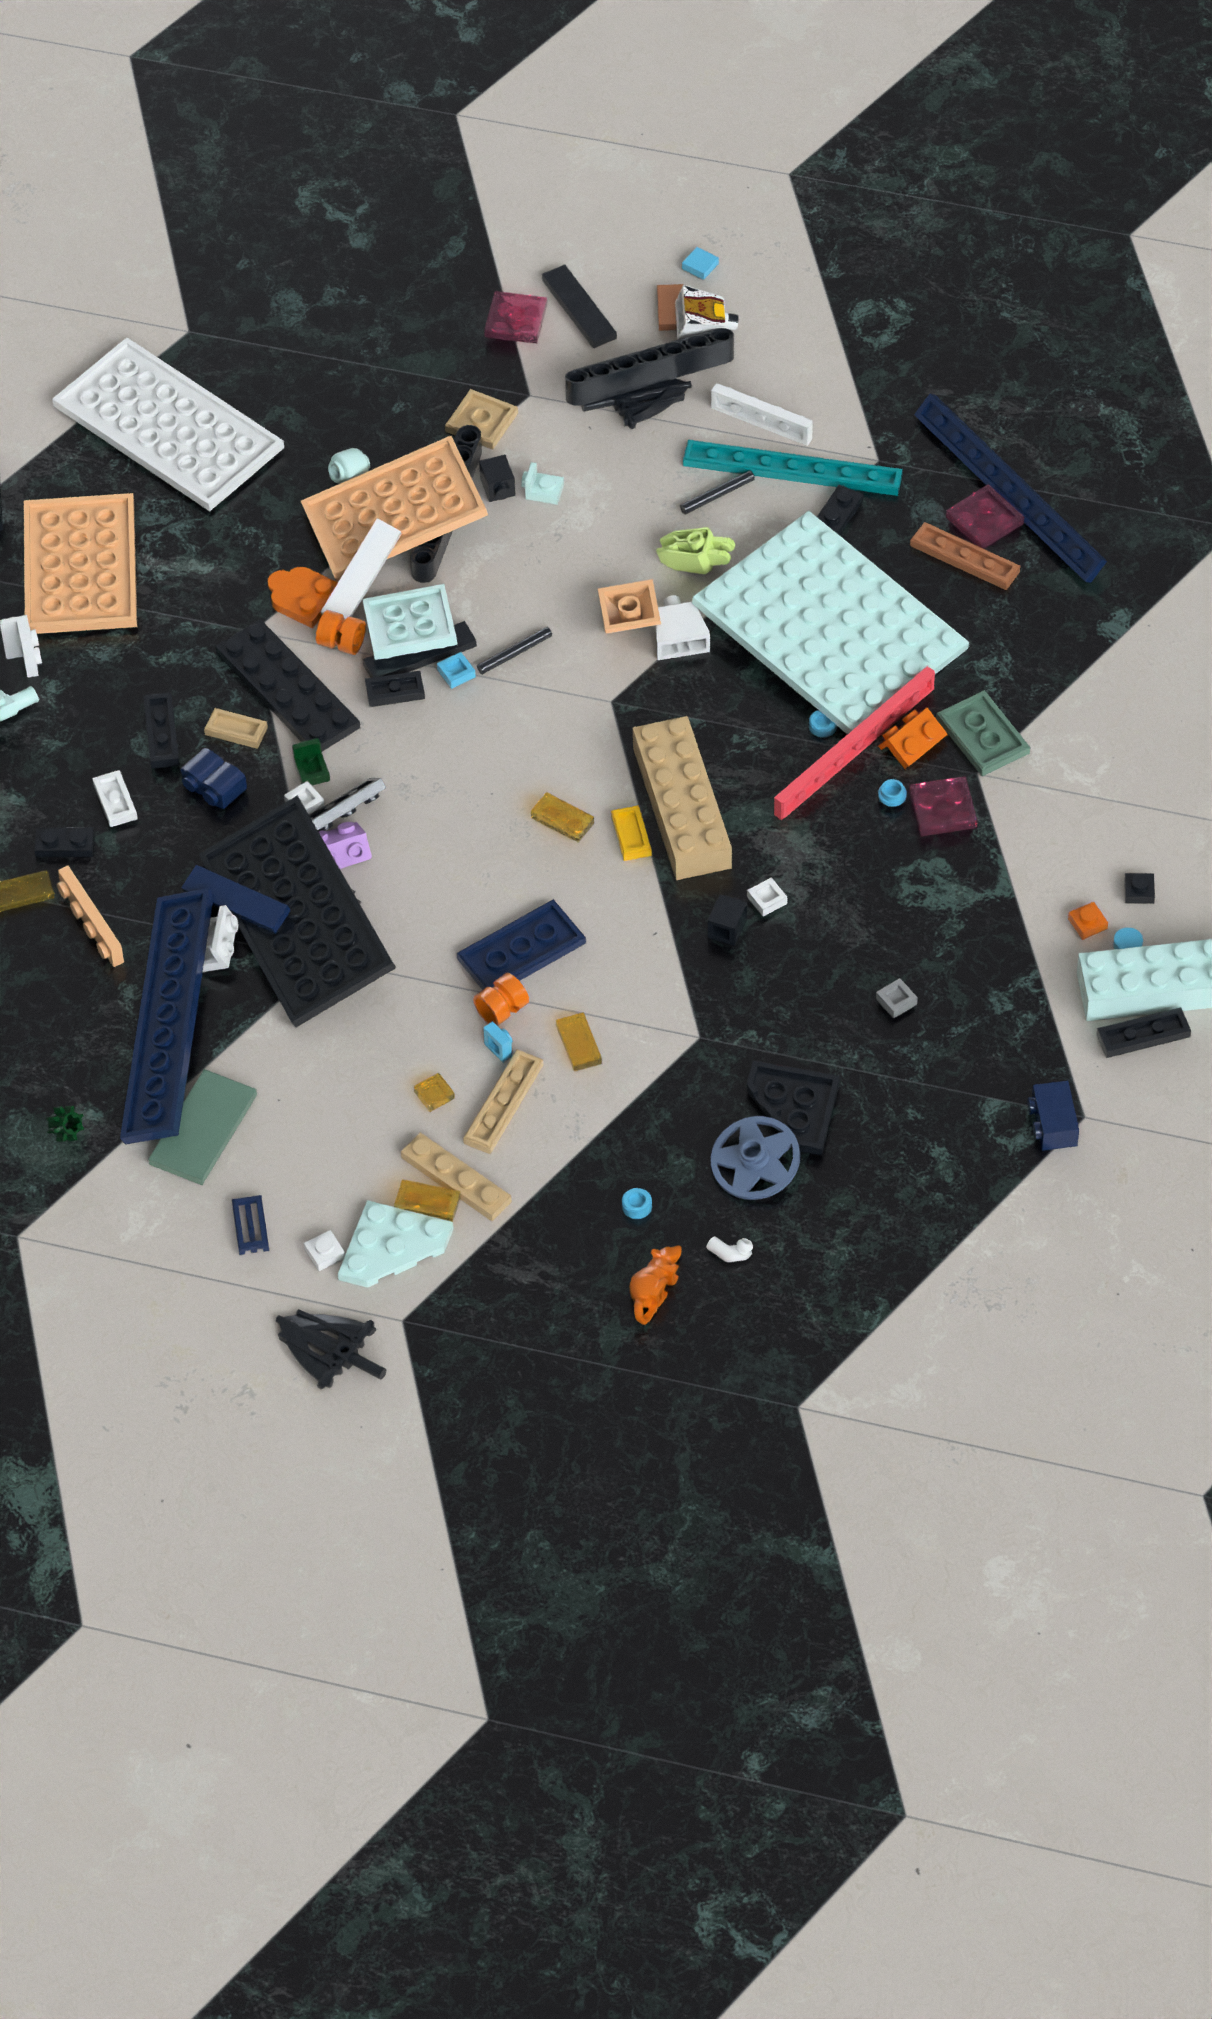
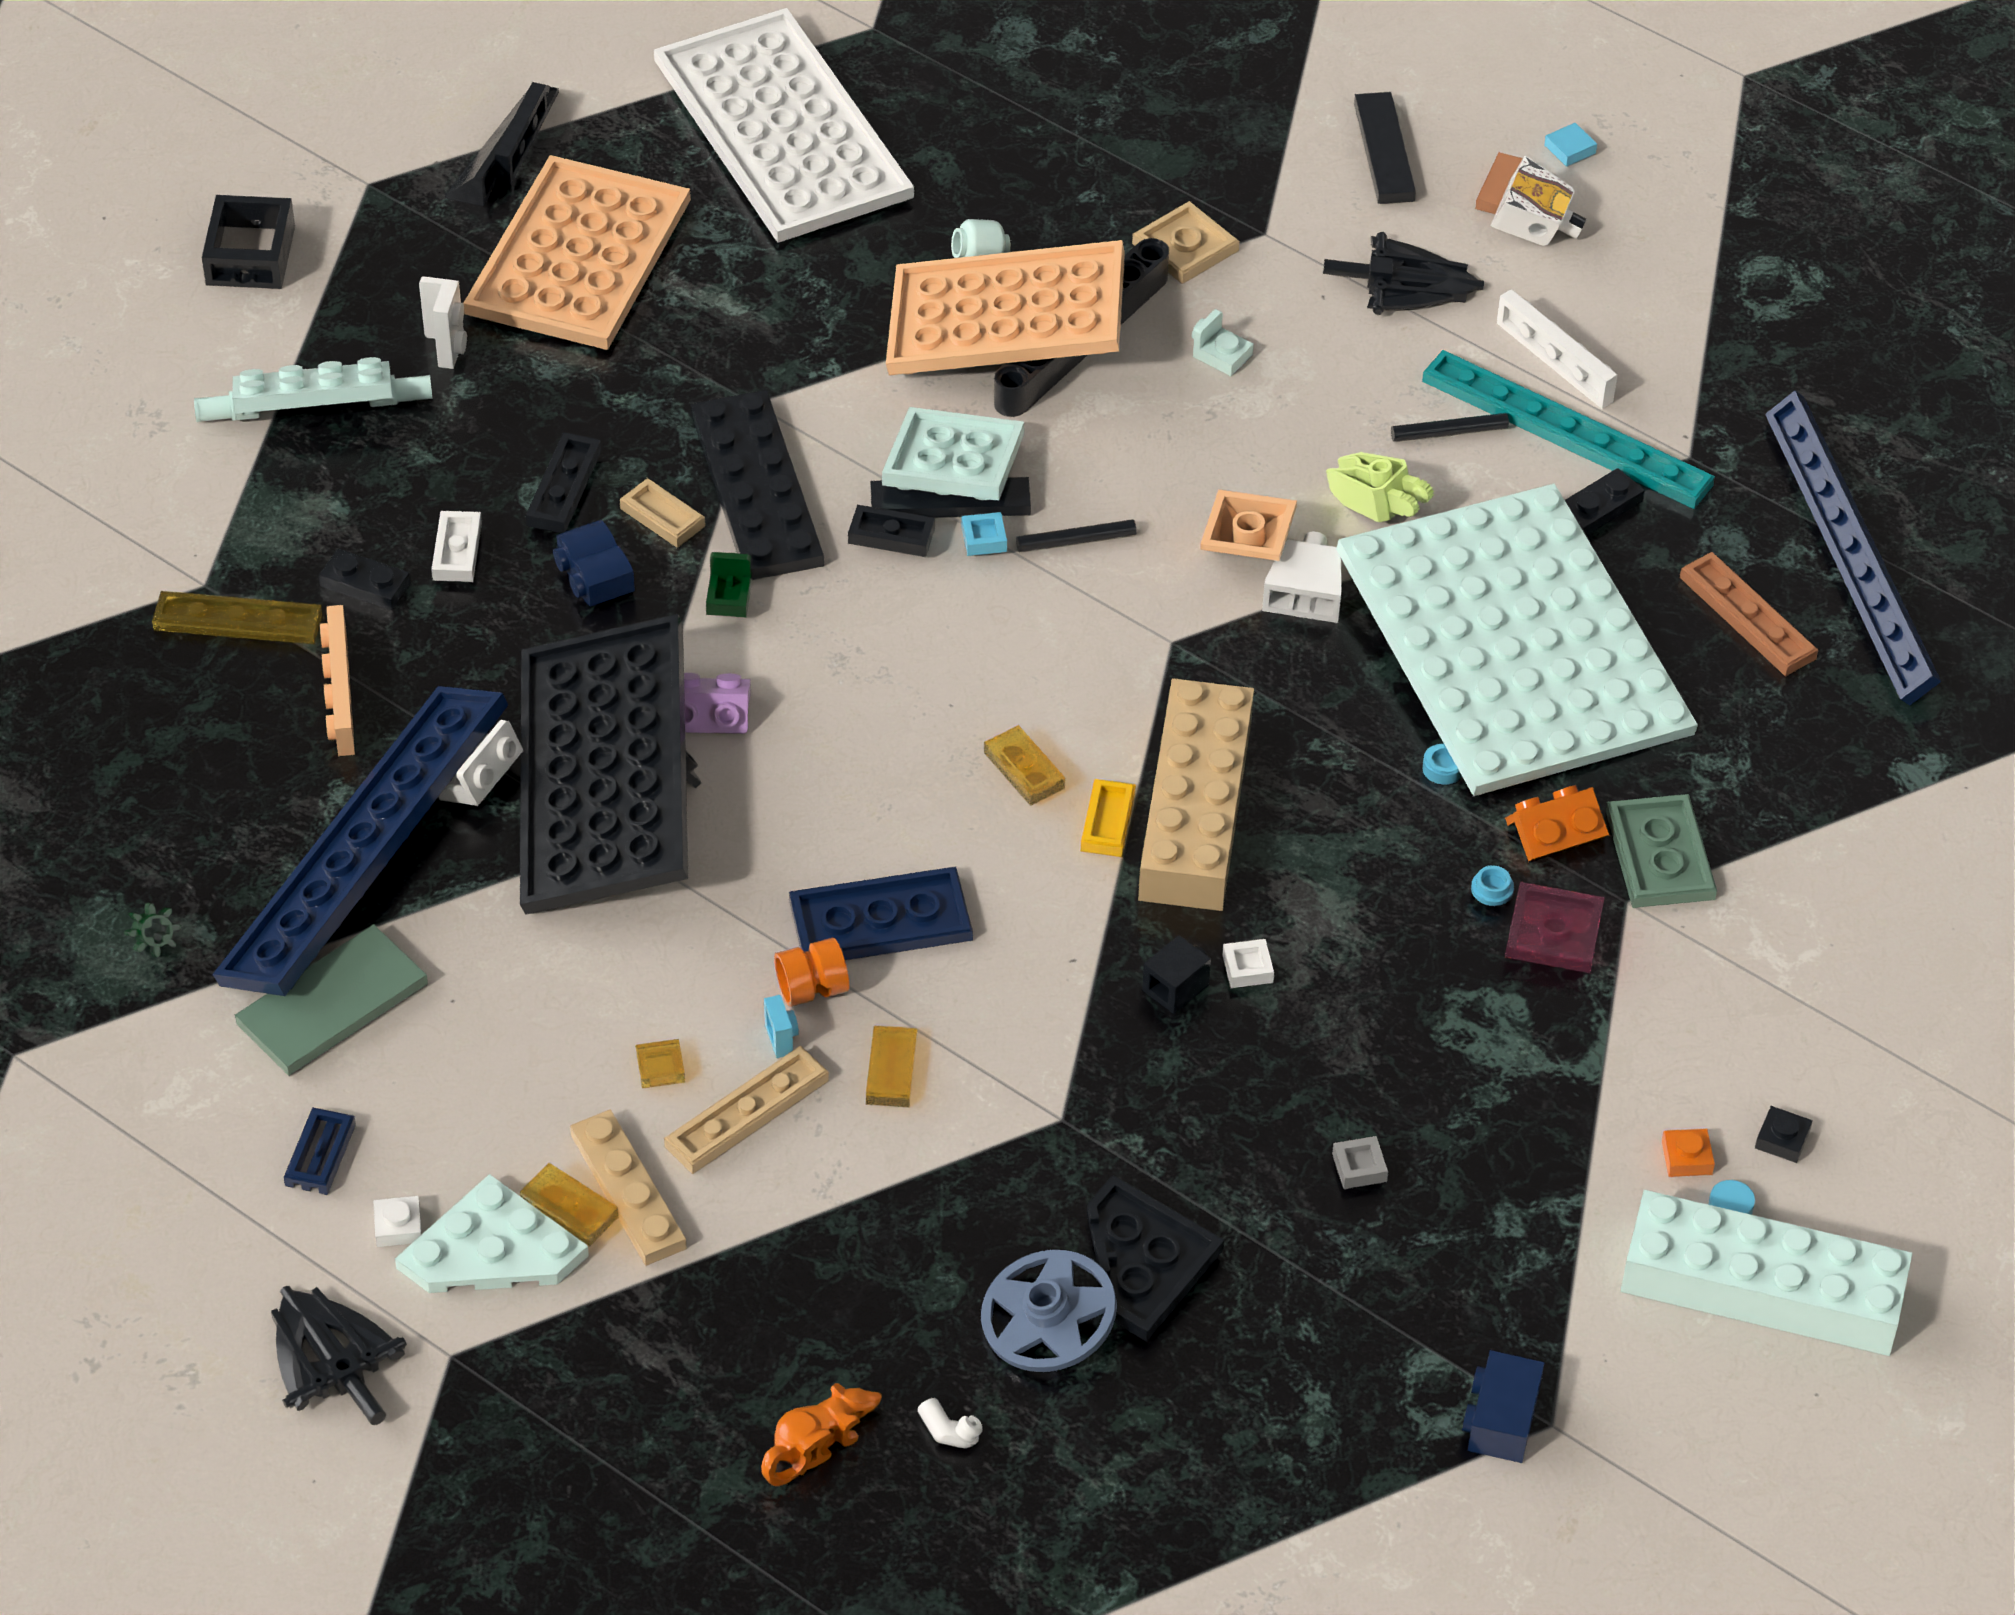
camera: 20 degrees right, 5 degrees down
dark blue tile [181,865,291,934] -> none
orange plate [268,567,338,629] -> none
white plate [284,781,324,815] -> none
plate [309,778,386,831] -> none
orange wheel [316,610,366,655] -> none
white tile [321,518,402,619] -> none
black brick [479,454,516,502] -> none
clear pink plate [484,291,547,344] -> none
black beam [565,328,734,406] -> none
medium azure tile [622,1188,652,1219] -> none
coral tile [774,666,935,820] -> none
clear pink plate [946,484,1024,549] -> none
black plate [1097,1007,1191,1058] -> none

